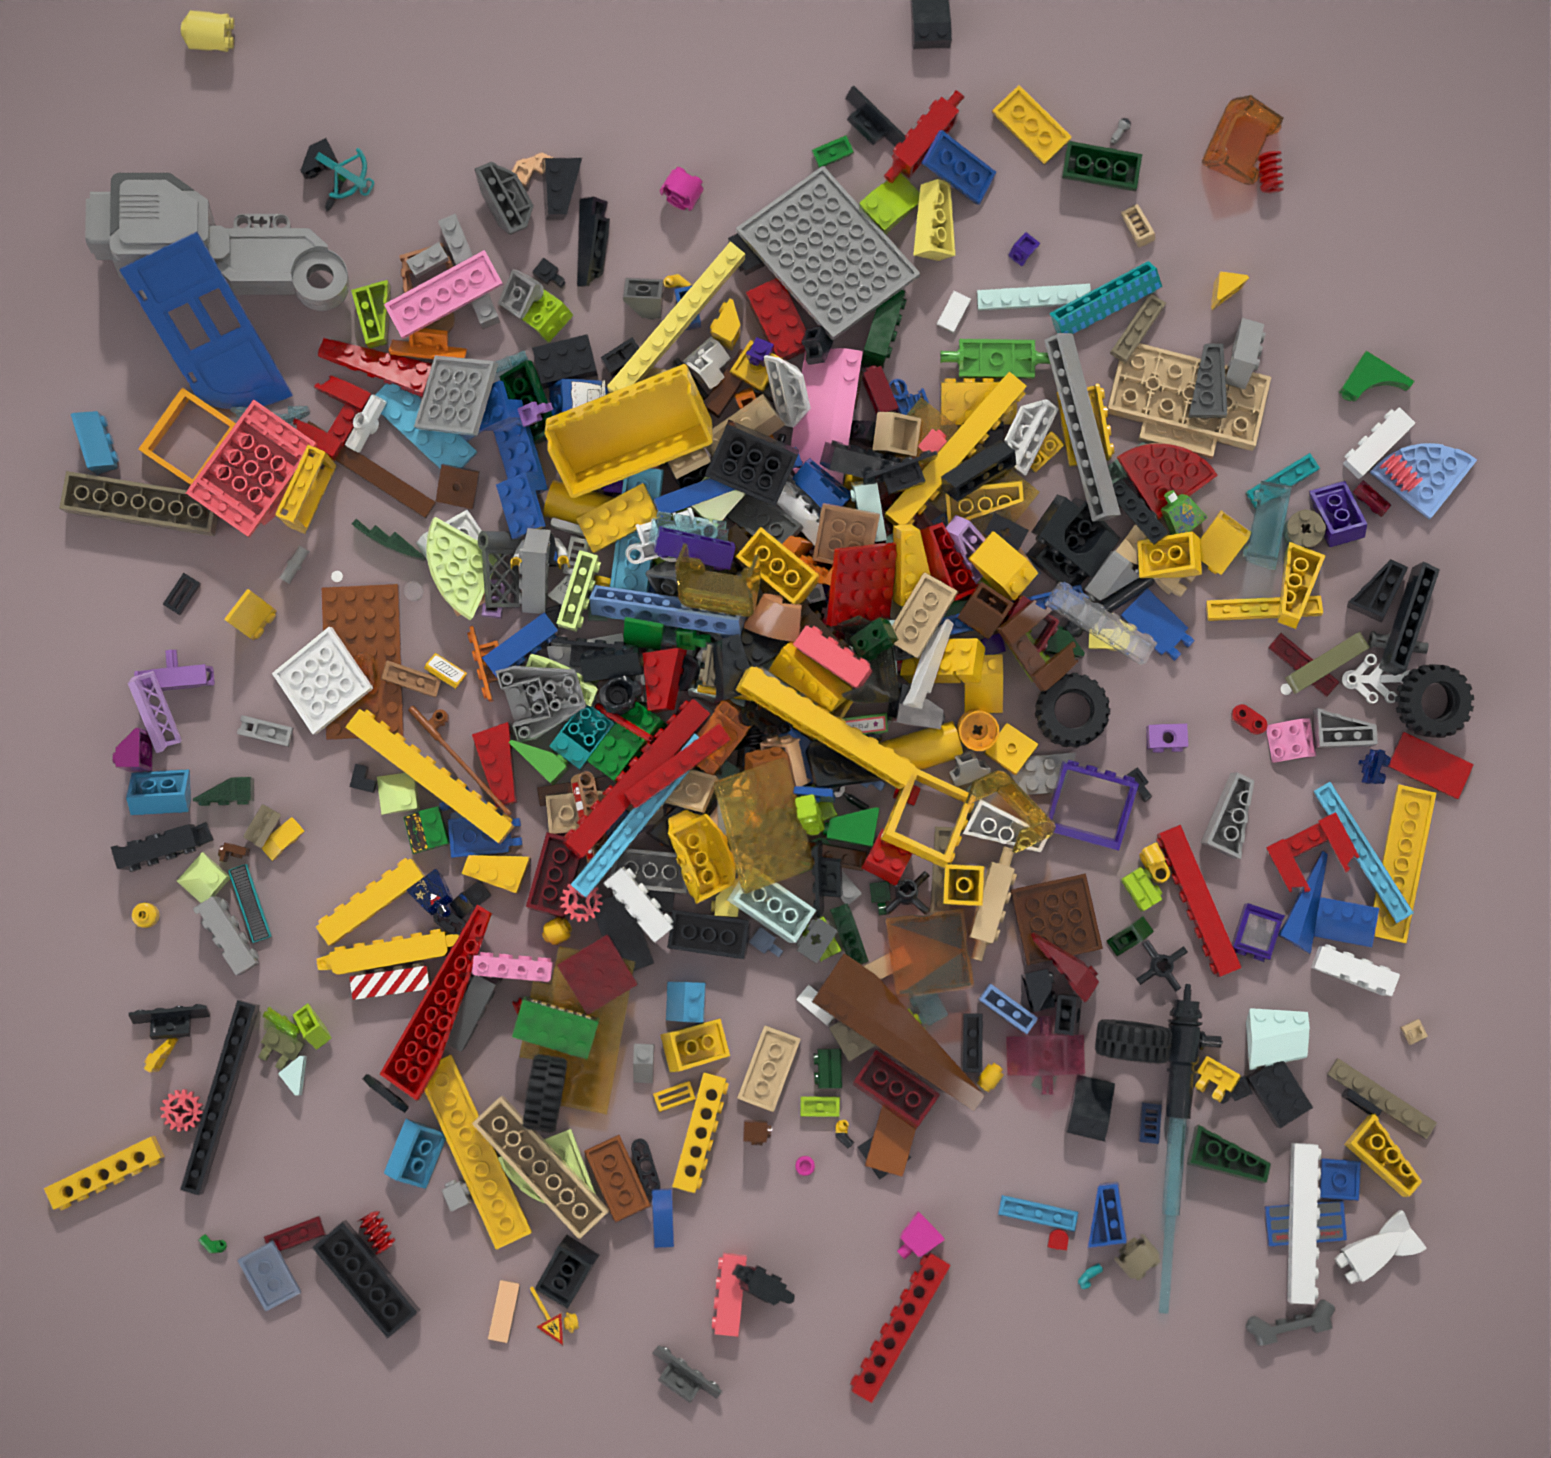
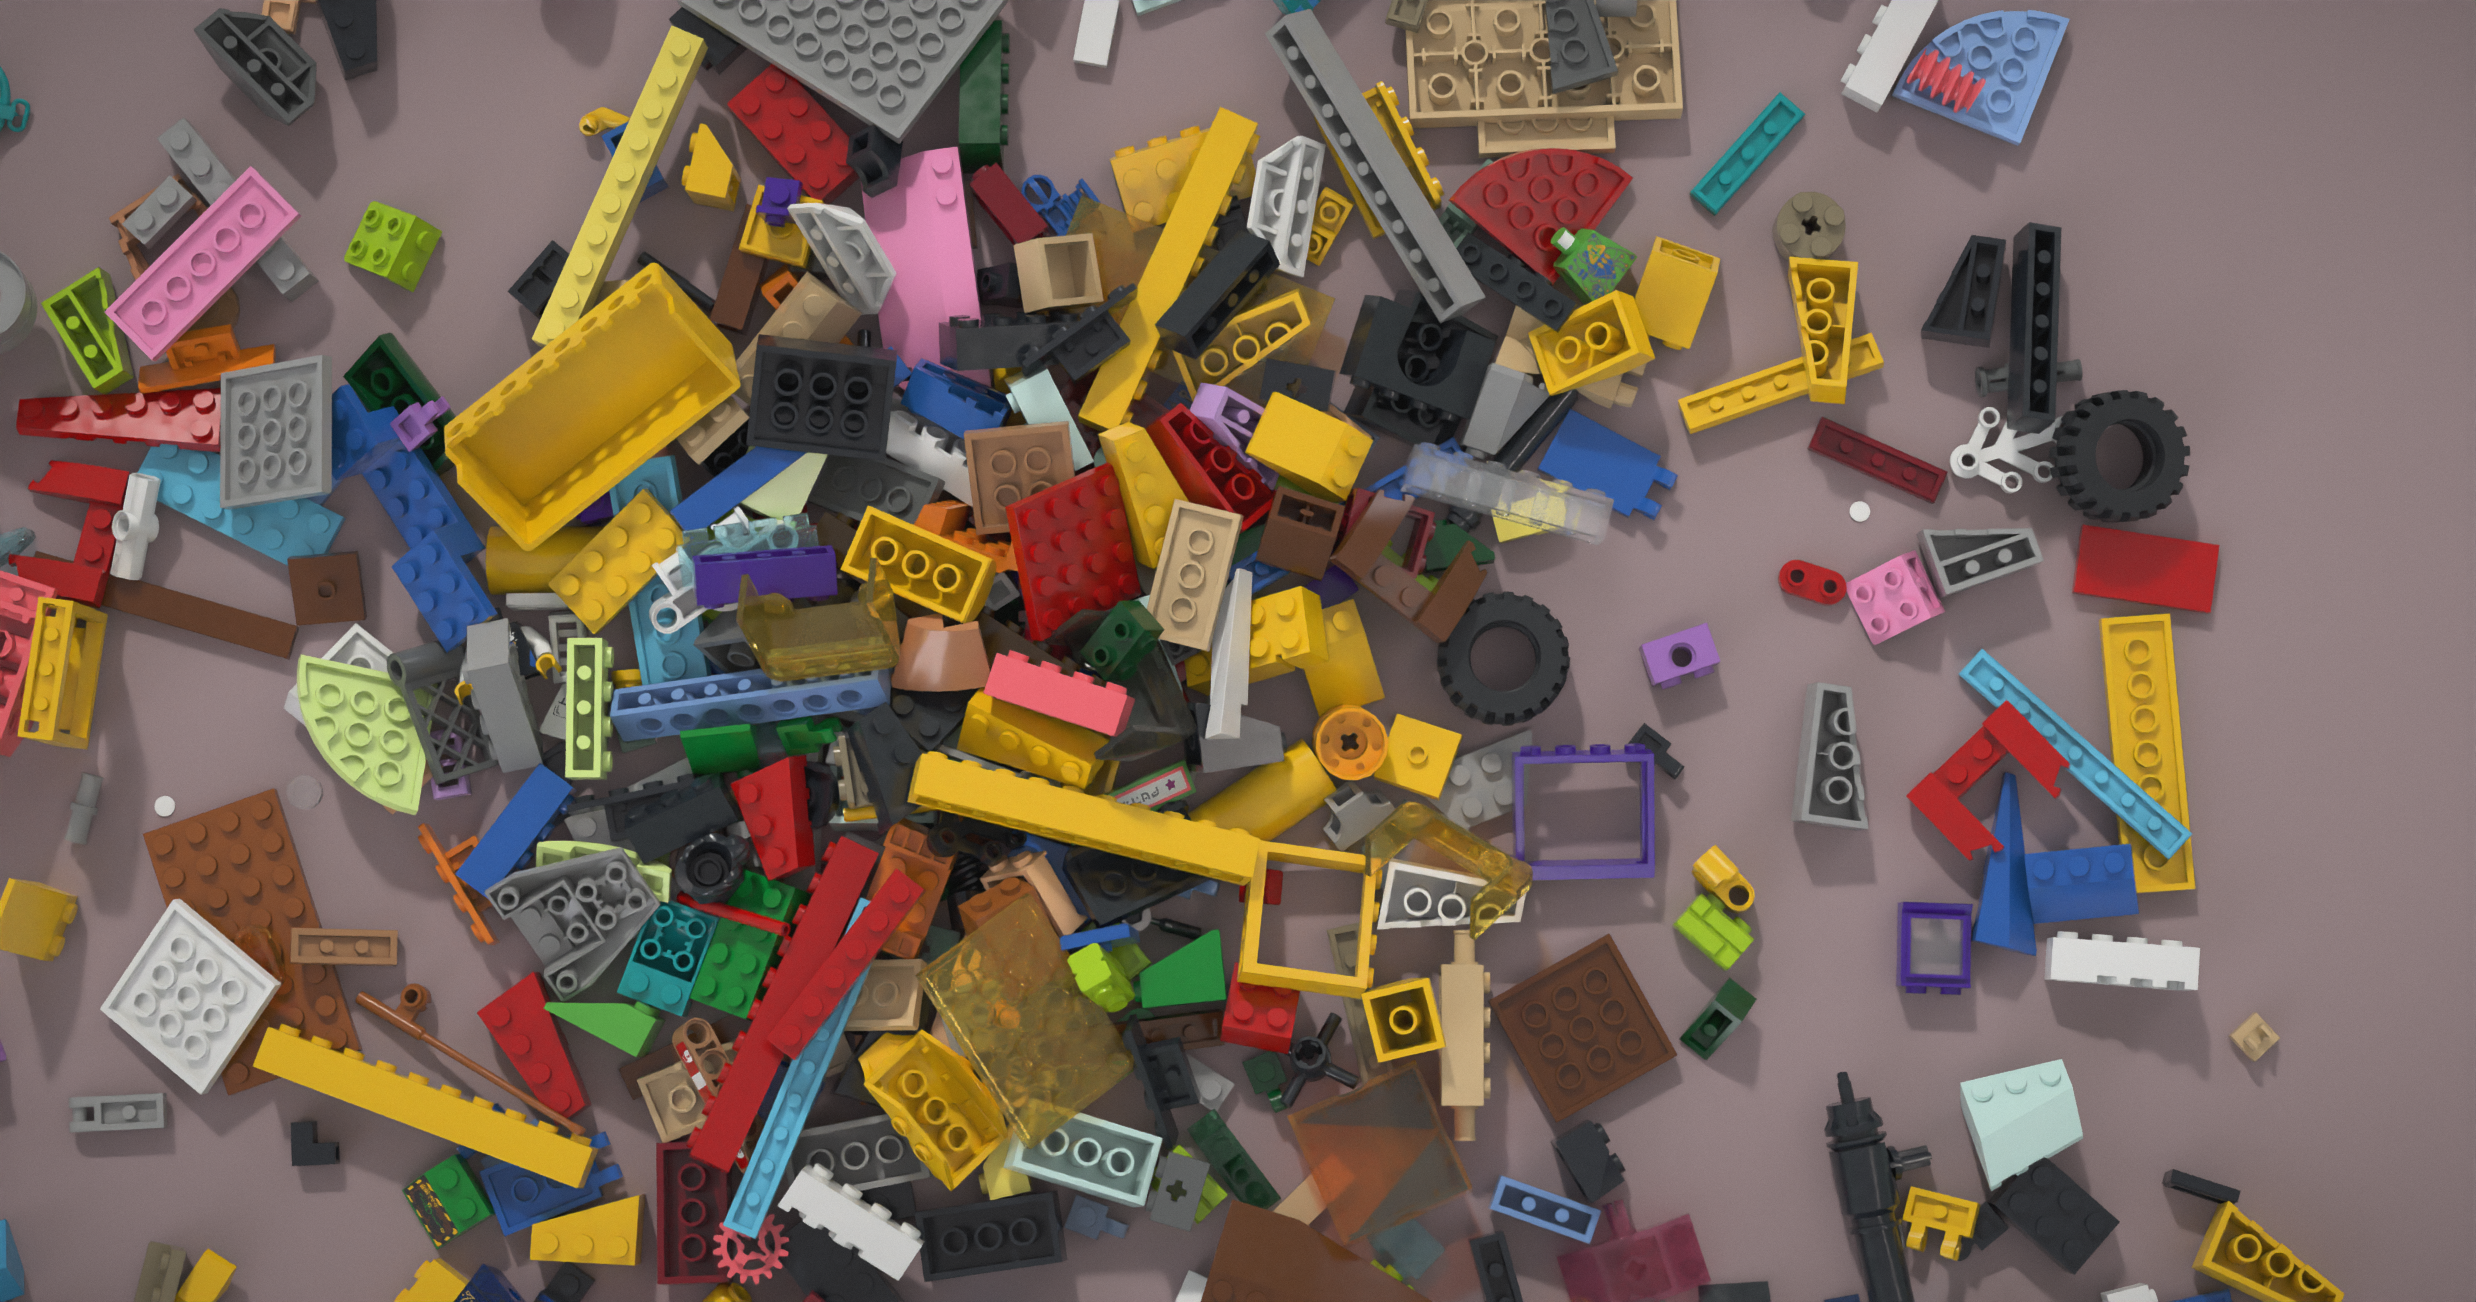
camera: 10 degrees left, 0 degrees up
clear green slope [193,777,254,806] -> none
clear green slope [351,518,426,562] -> none
yellowish green slope [377,773,420,815] -> none
tile [424,653,467,689] -> none
clear light blue axle [495,350,528,373] -> none
light grey slope [498,269,543,319] -> none
black plate [532,257,566,288] -> none
black brick [532,334,598,389] -> none
slope [549,379,607,416] -> none
black wedge [577,196,610,287] -> none
dark grey slope [623,278,663,320] -> none
white brick [683,337,730,390] -> none
coral brick [918,429,947,453] -> none
bright green plate [940,339,1051,379] -> none
dark red wedge [1030,932,1099,1002] -> none
black brick [1054,993,1082,1036] -> none
black tyre [1095,1019,1172,1064] -> none
black bar [1136,939,1188,992] -> none
red brick [1156,825,1242,977] -> none
clear light blue windscreen [1242,481,1292,570] -> none
olive beam [1284,632,1370,694] -> none
dark purple slope [1309,481,1367,548] -> none
dark tan plate [1327,1058,1437,1139] -> none
dark red plate [1353,480,1391,517] -> none
clear blue hips [1358,749,1391,784] -> none

